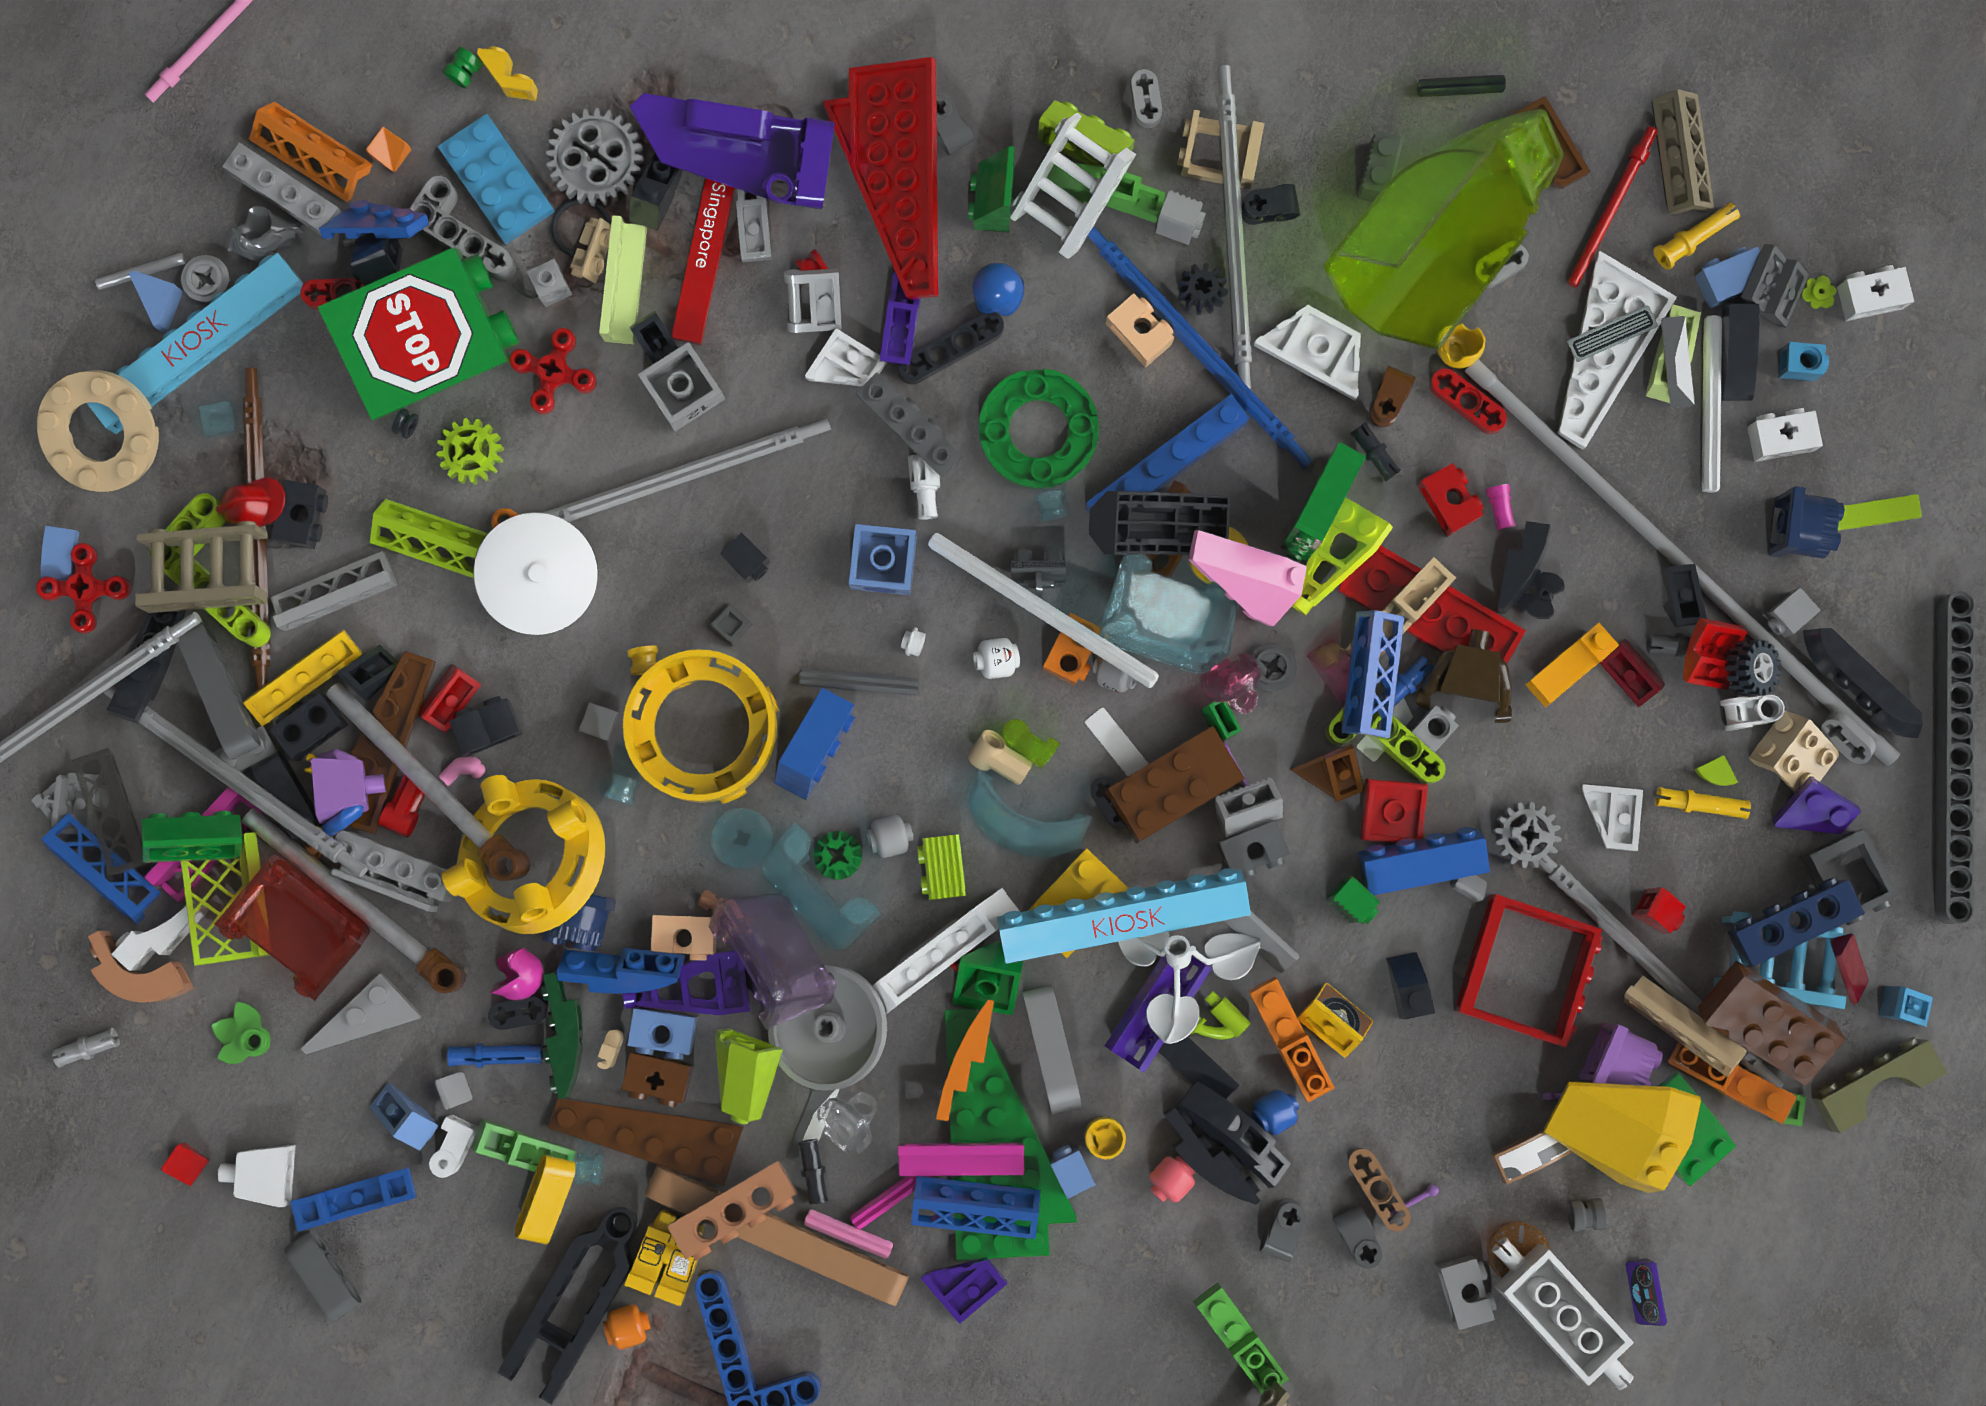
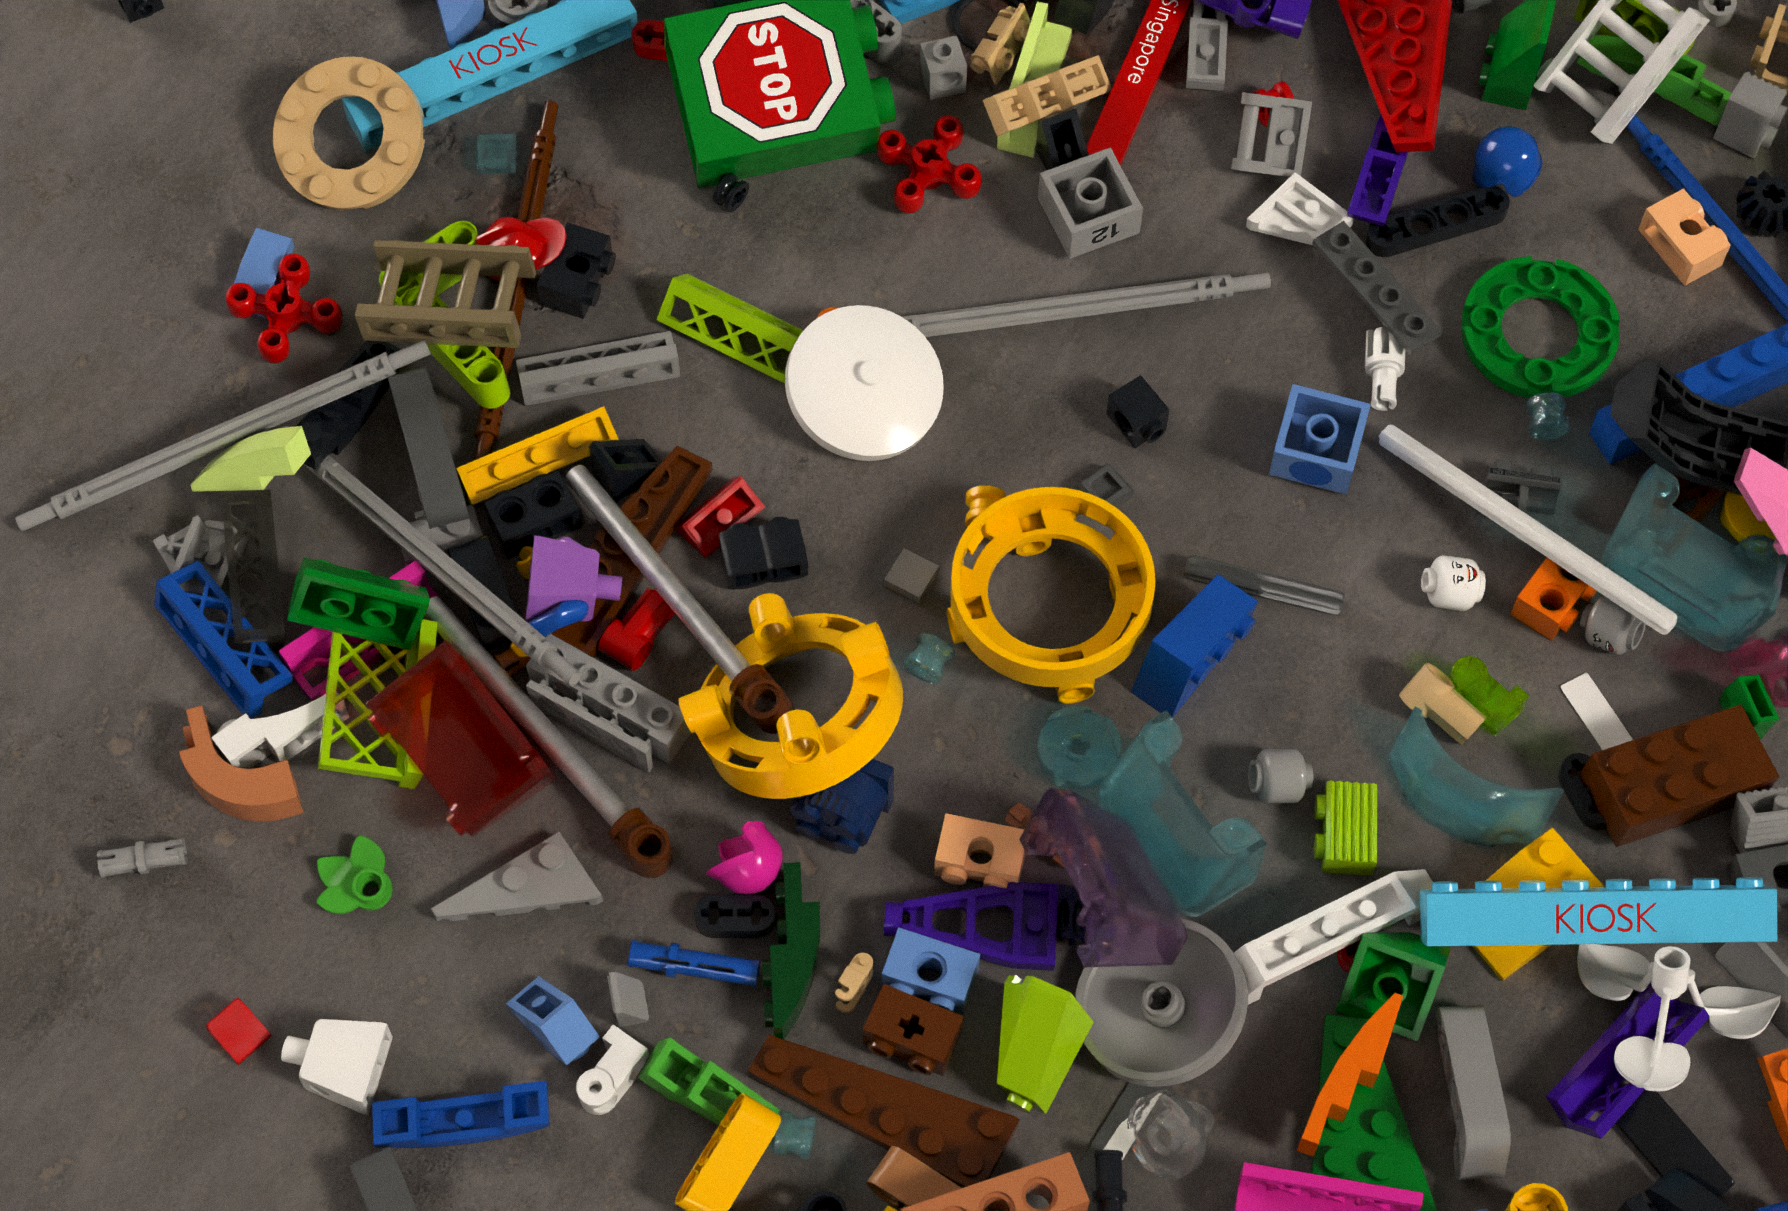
camera: 10 degrees right, 20 degrees down
lime gear [436,418,504,485] -> none
bright pink arm [438,757,485,786] -> none
blue slope [557,948,685,993] -> none
green gear [813,831,862,880] -> none
white plate [901,627,926,656] -> none
lime plant [1189,991,1251,1040] -> none
none -> yellowish green slope [190,426,311,492]
none -> tan slope [982,55,1112,136]

